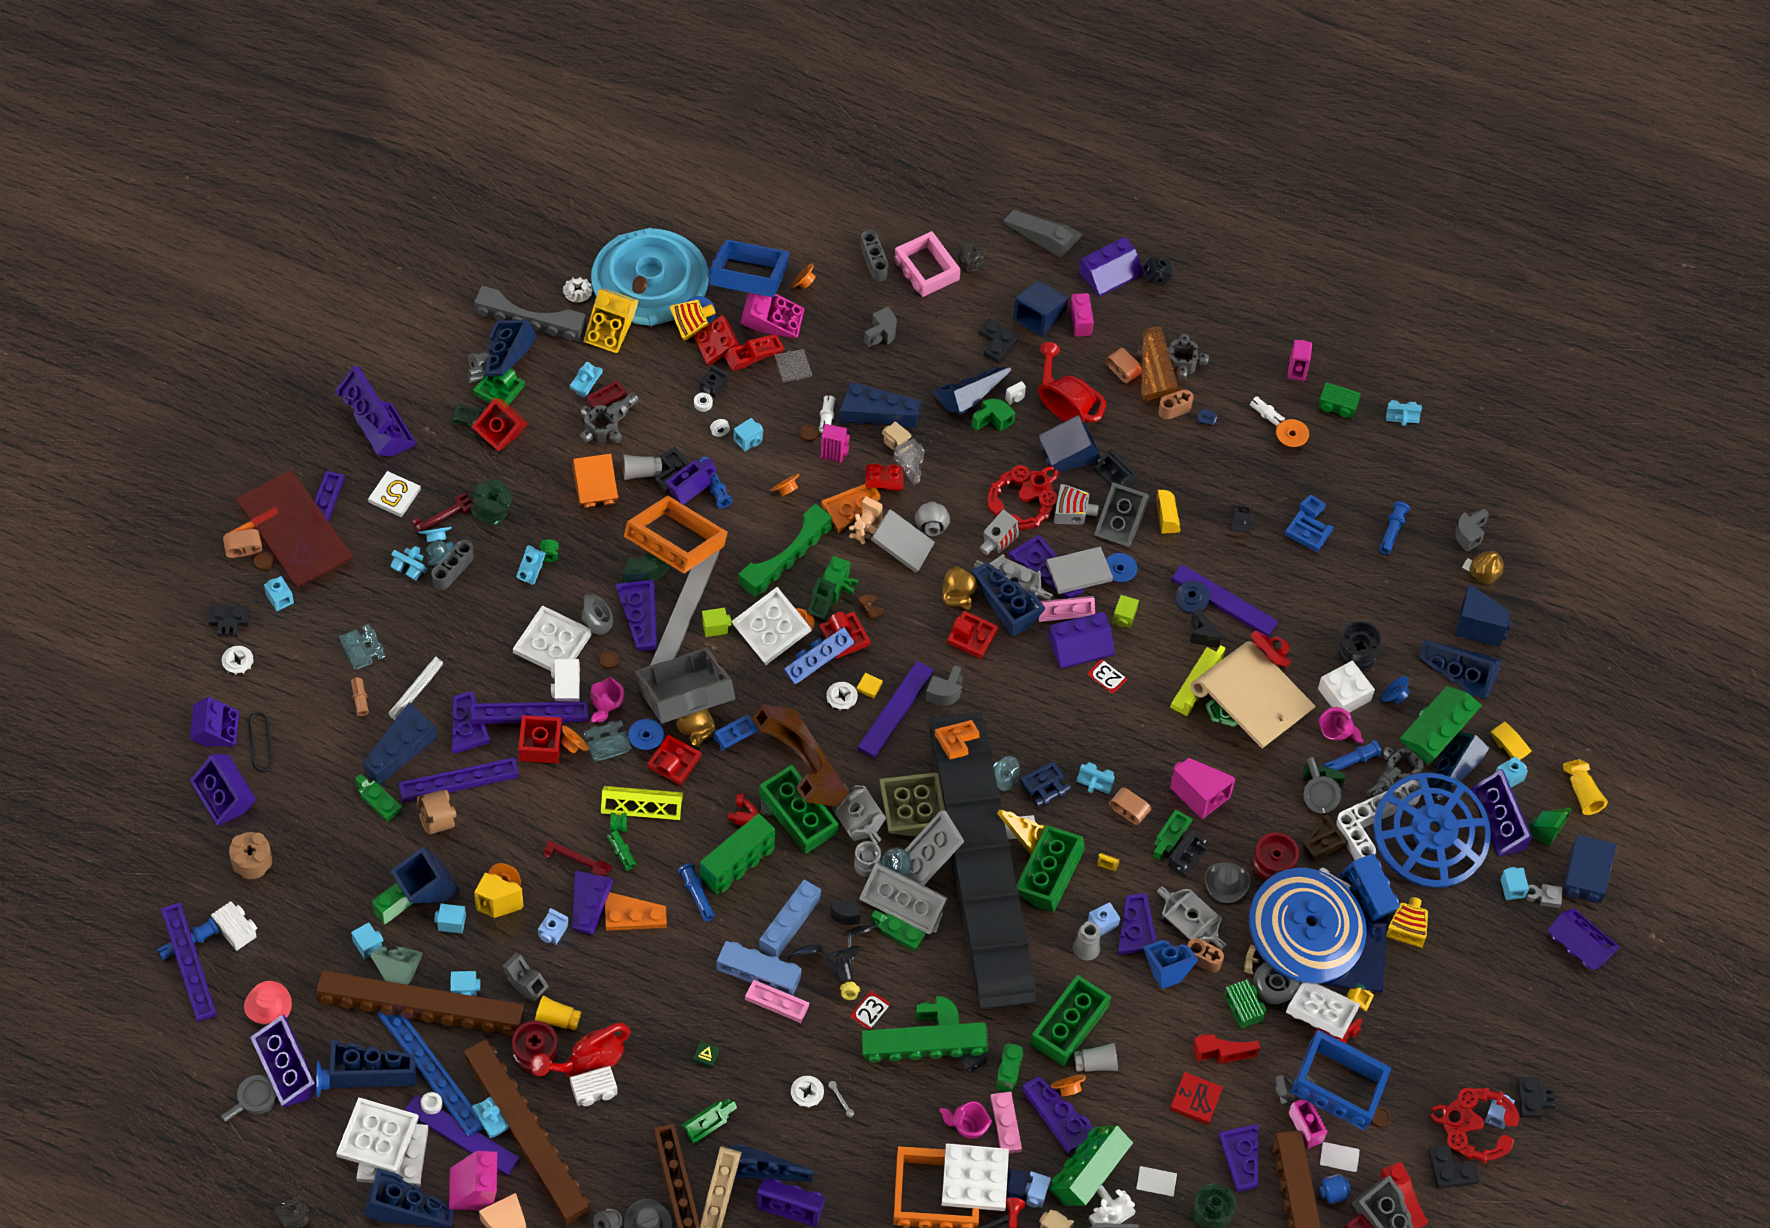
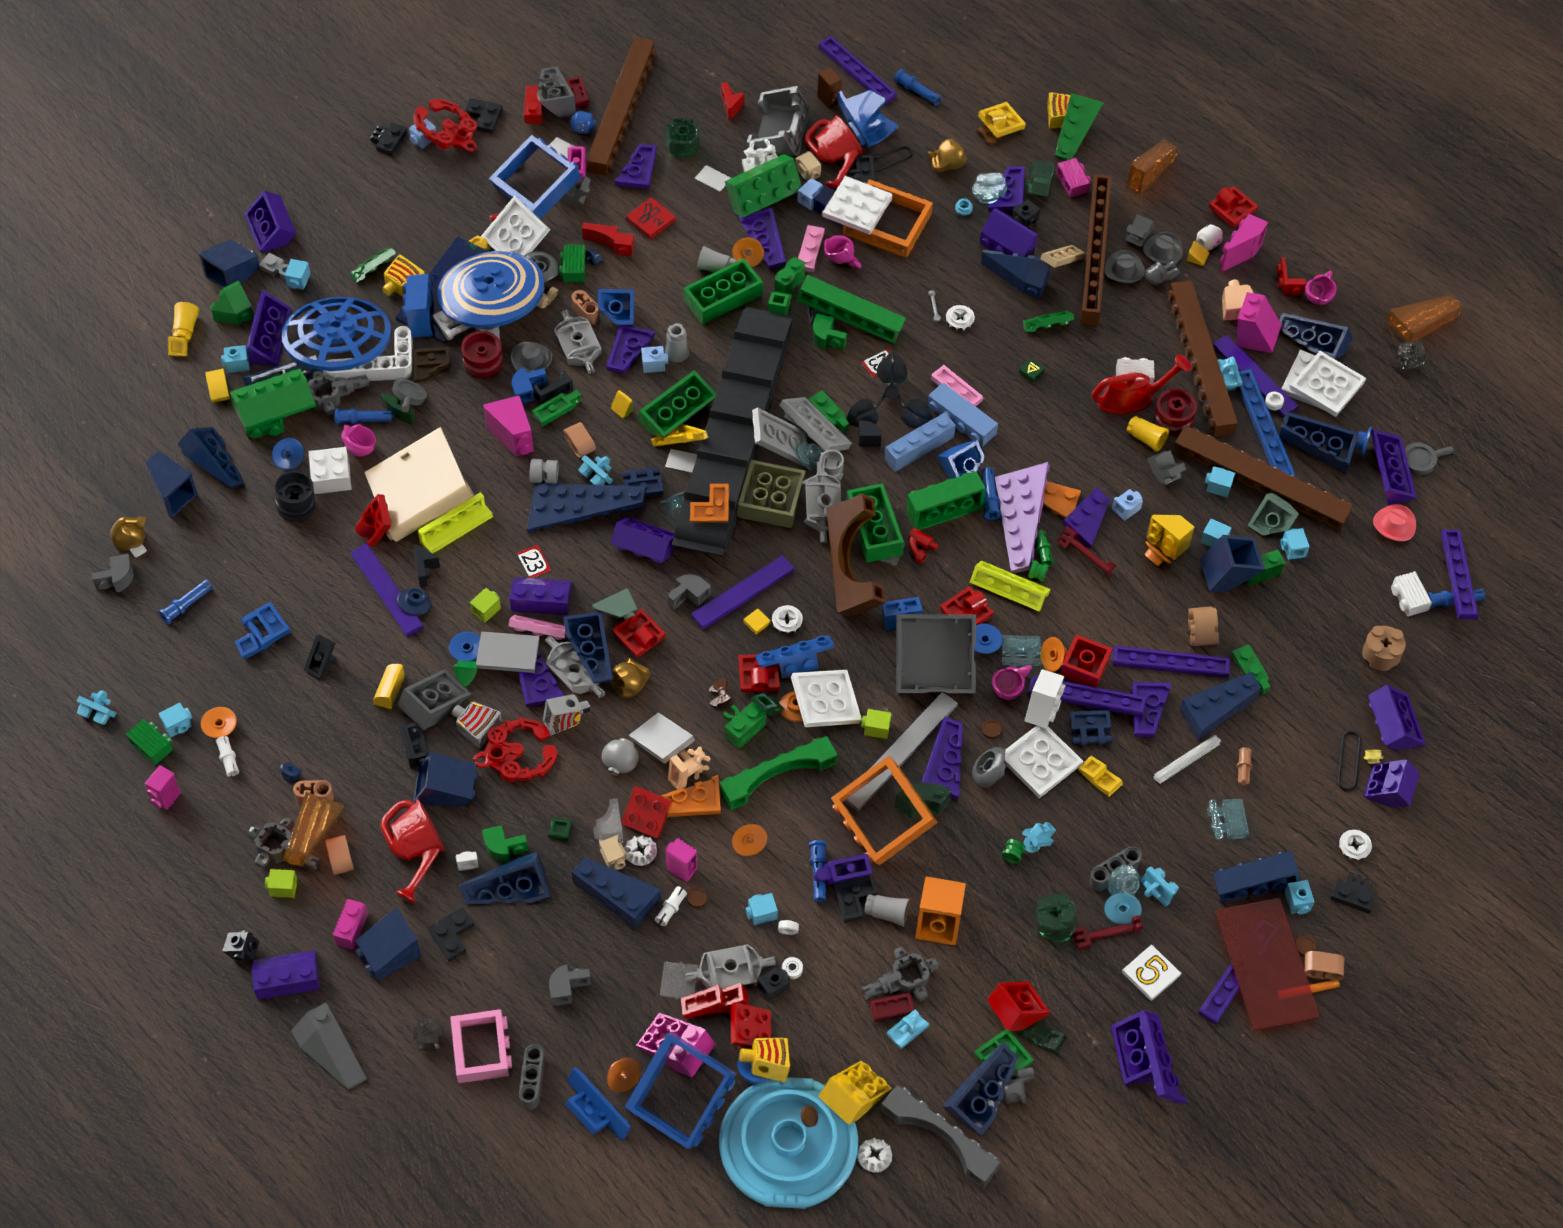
camera: 155 degrees left, 0 degrees up
none -> medium azure brick [158,703,192,737]
none -> lime brick [265,869,297,898]
none -> hinge [349,248,396,282]
none -> green tile [454,658,478,687]
none -> blue brick [512,367,547,404]
none -> dark blue wing [527,483,646,533]
none -> light grey wheel [529,459,559,484]
none -> dark green tile [548,817,572,841]
none -> blue bracket [565,1067,631,1141]
none -> dark blue piece [585,248,603,265]
none -> sand green slope [591,588,637,620]
none -> dark purple slope [611,517,674,563]
none -> white gear [625,834,657,866]
none -> light grey plate [685,944,776,989]
none -> green brick [768,291,792,315]
none -> blue slope [938,440,985,478]
none -> wing [995,462,1050,574]
none -> dark blue plate [1069,710,1113,746]
none -> yellow slope [1078,755,1123,797]
none -> dark blue wedge [1213,851,1300,902]
none -> light yellow plate [1364,750,1384,764]

